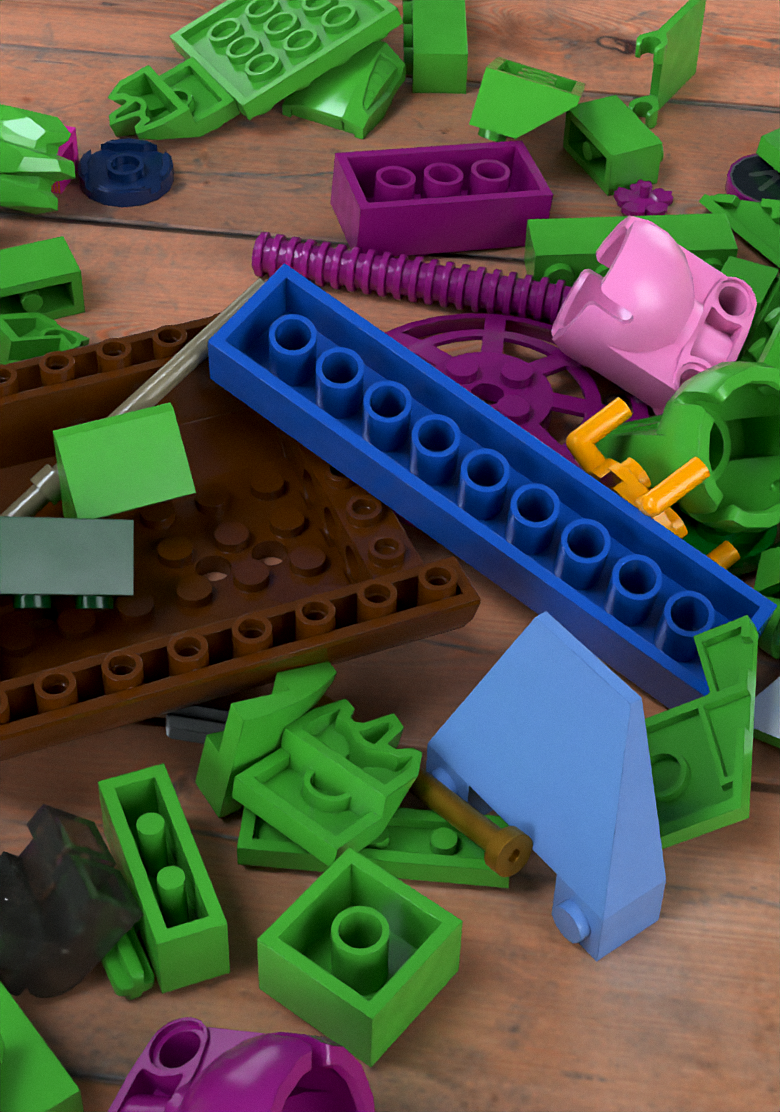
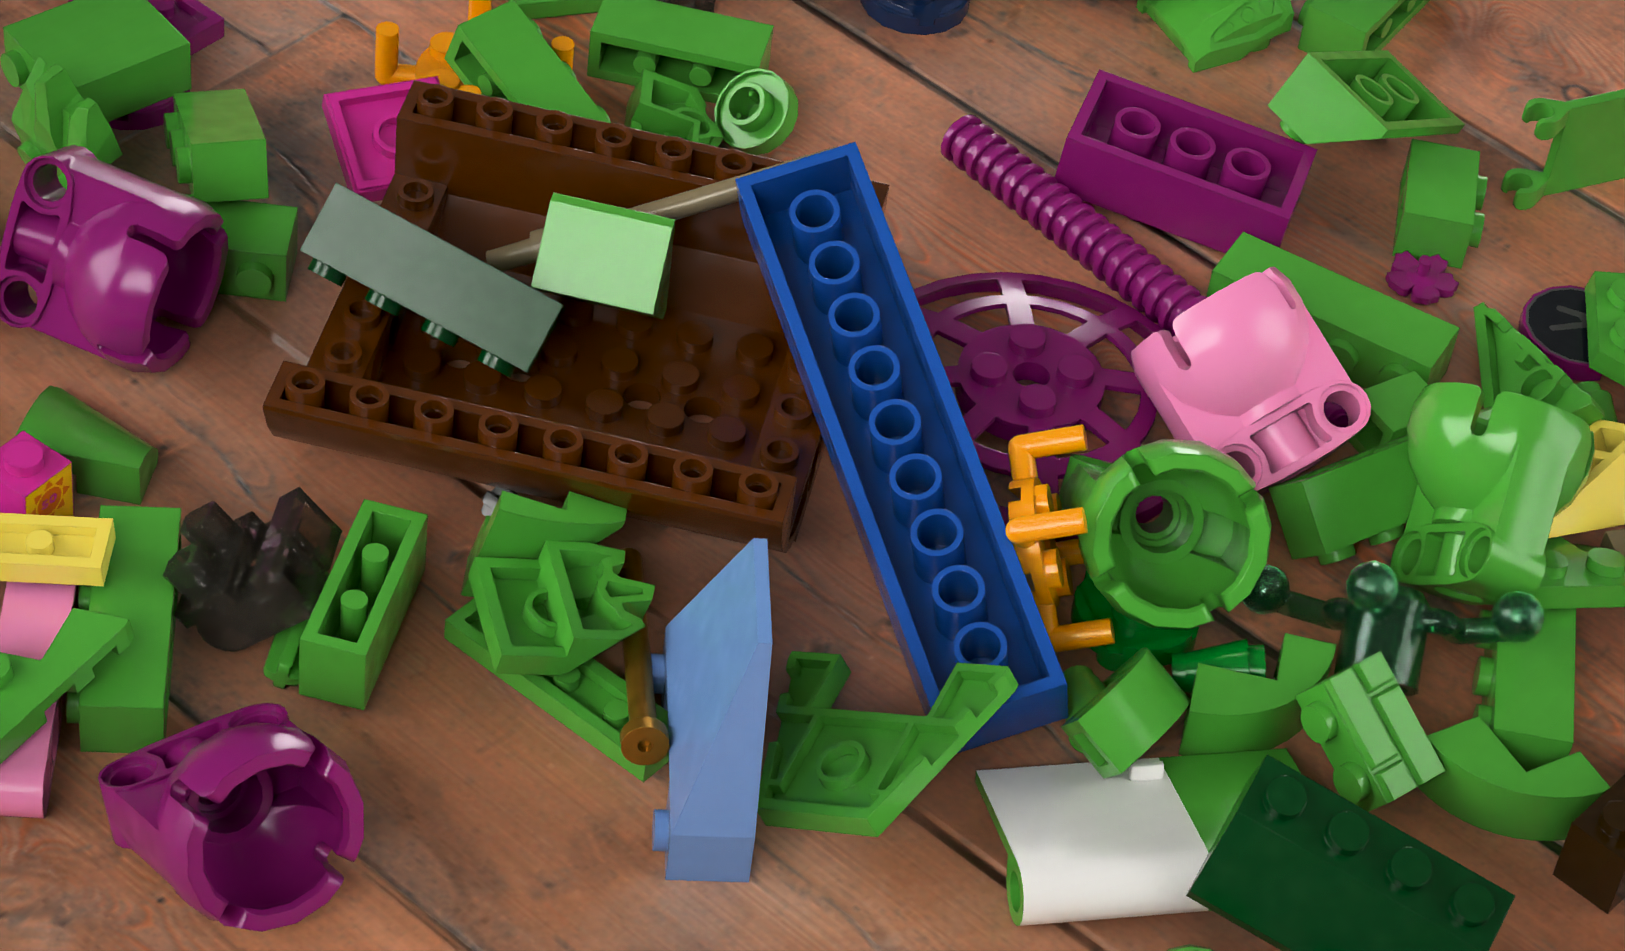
camera: 30 degrees right, 0 degrees up
bright green brick [257,847,463,1067] -> none
none -> bright green plate [714,68,798,155]

